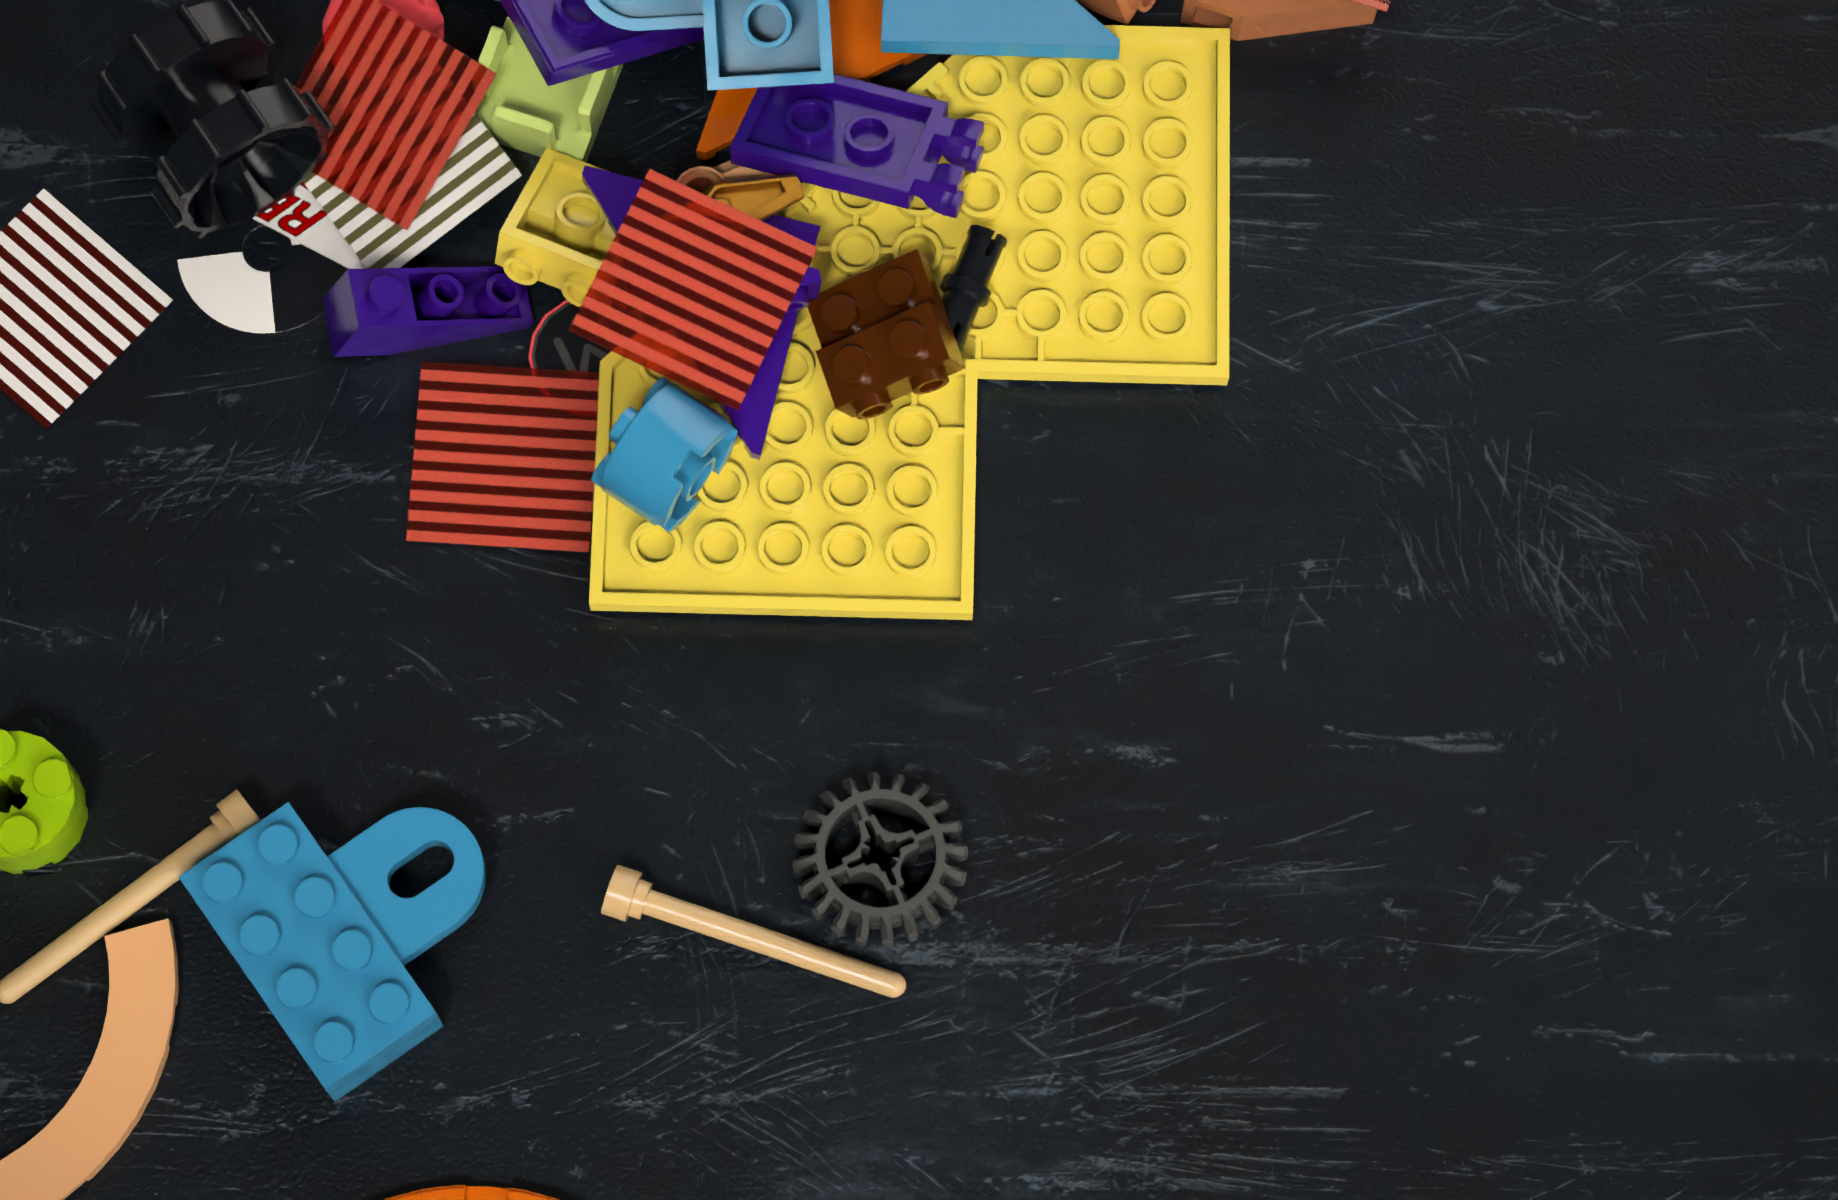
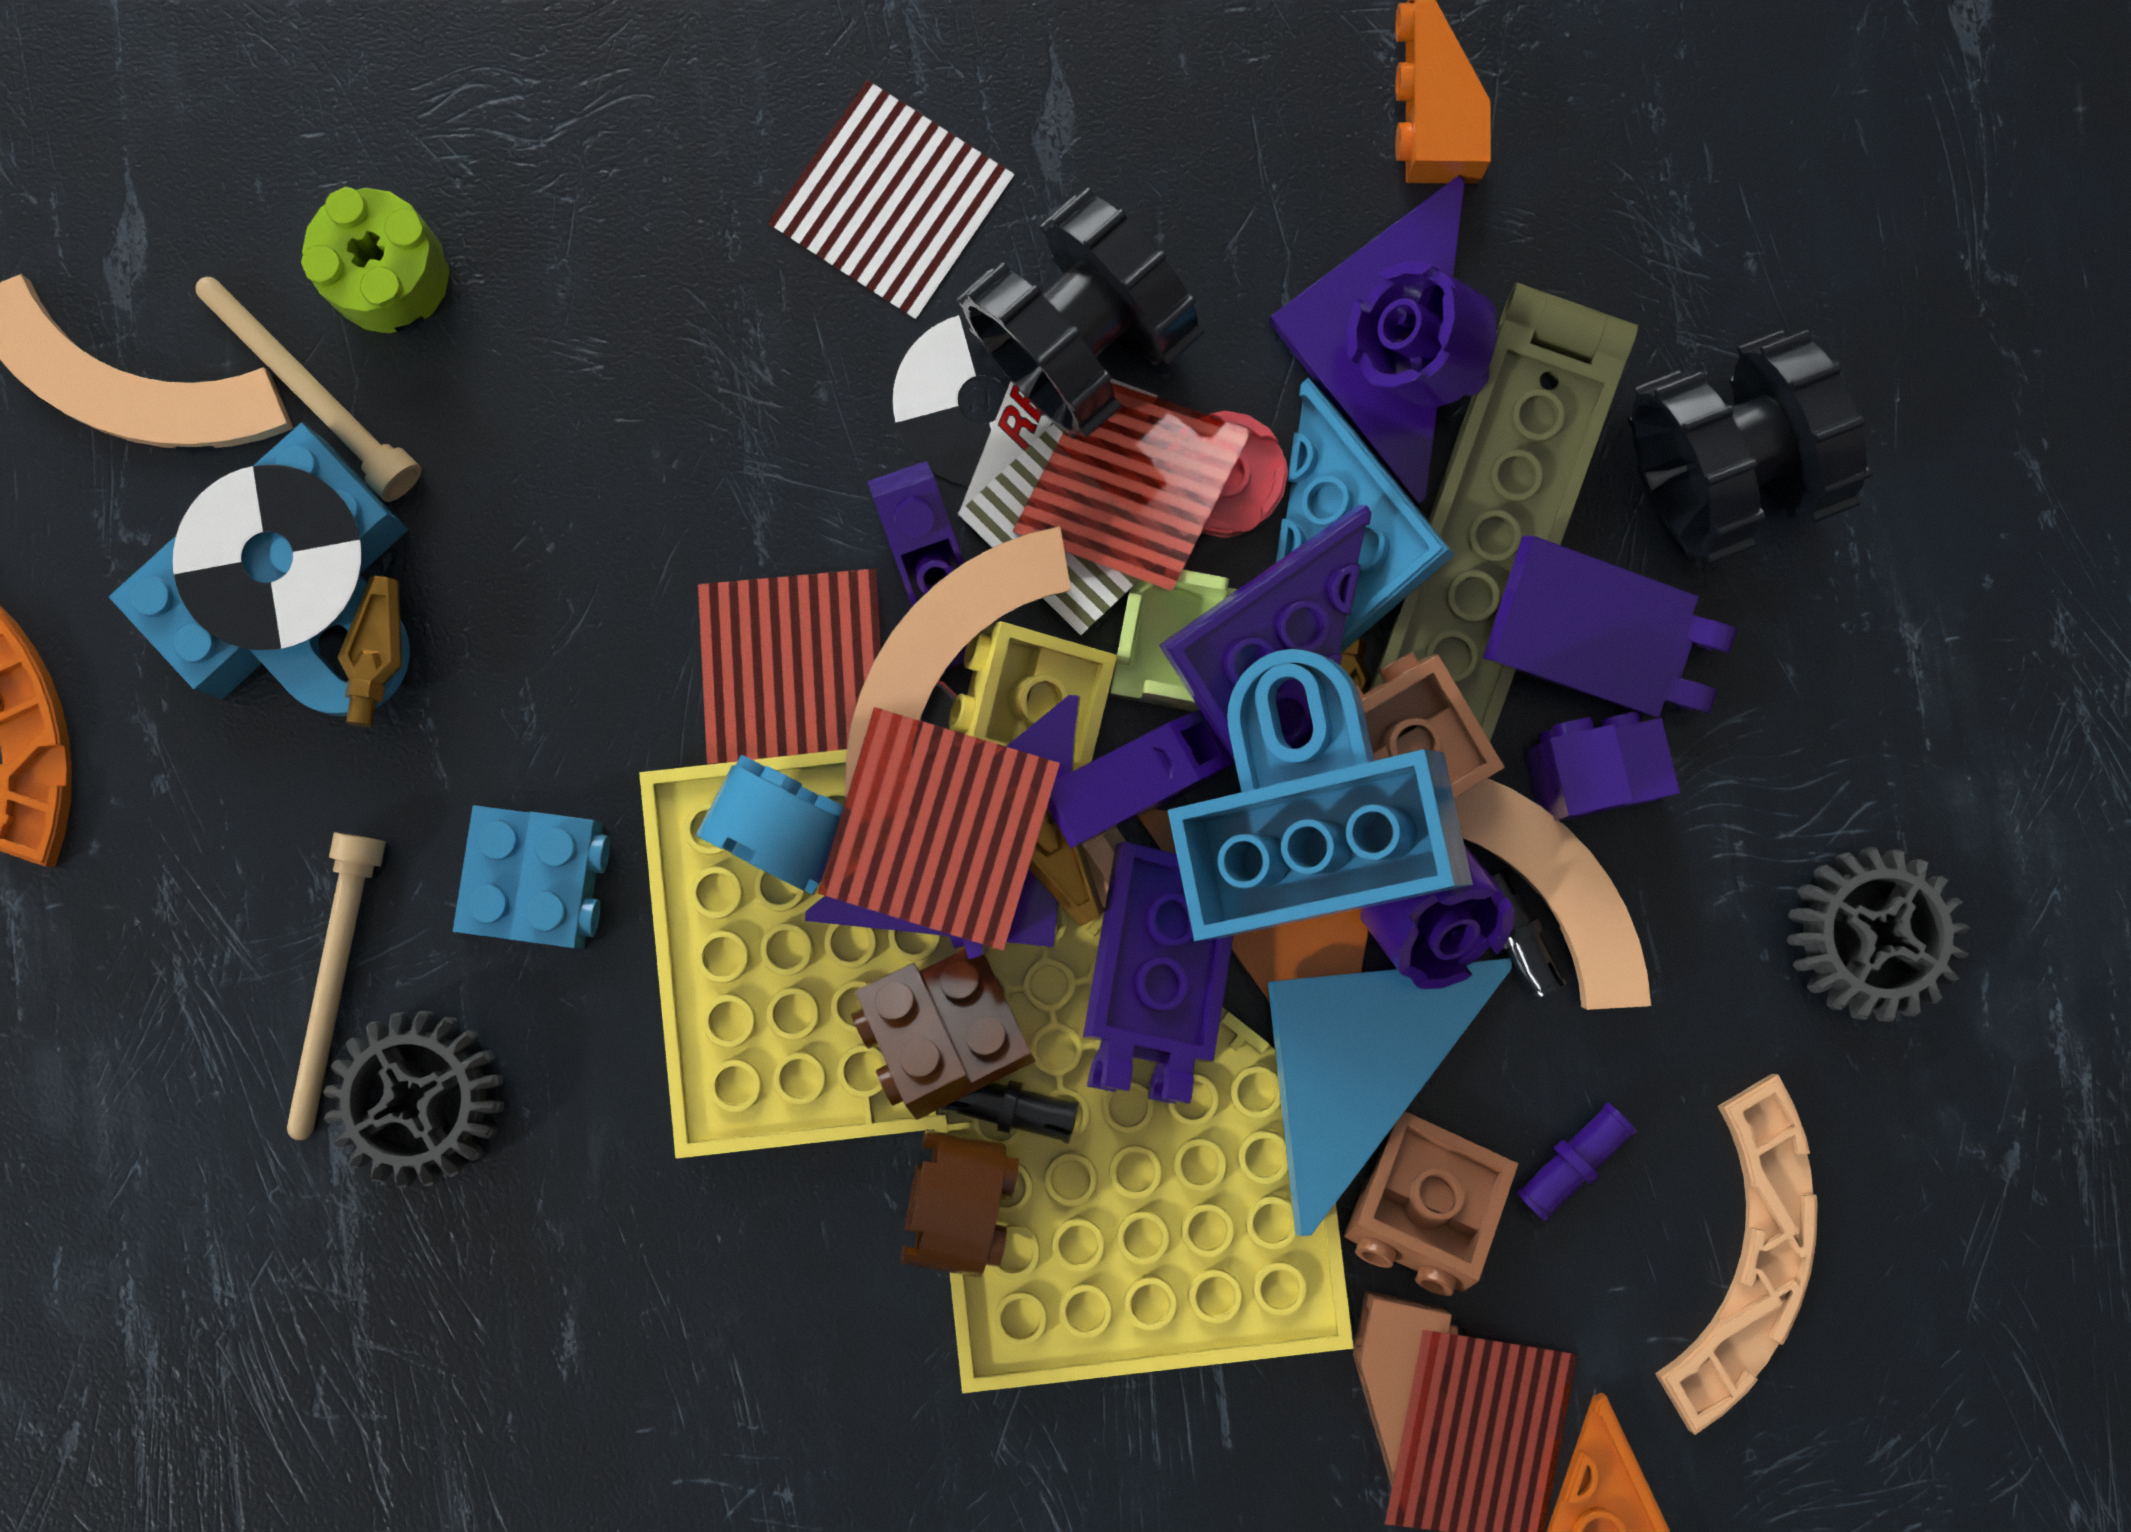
camera: 85 degrees right, 10 degrees up
none -> sticker [173,465,361,650]
none -> pearl gold piece [338,576,402,727]
none -> dark azure plate [453,805,610,949]
none -> light nougat tile [845,526,1071,823]
none -> reddish brown brick [900,1129,1019,1278]
none -> dark purple slope [1039,709,1234,848]

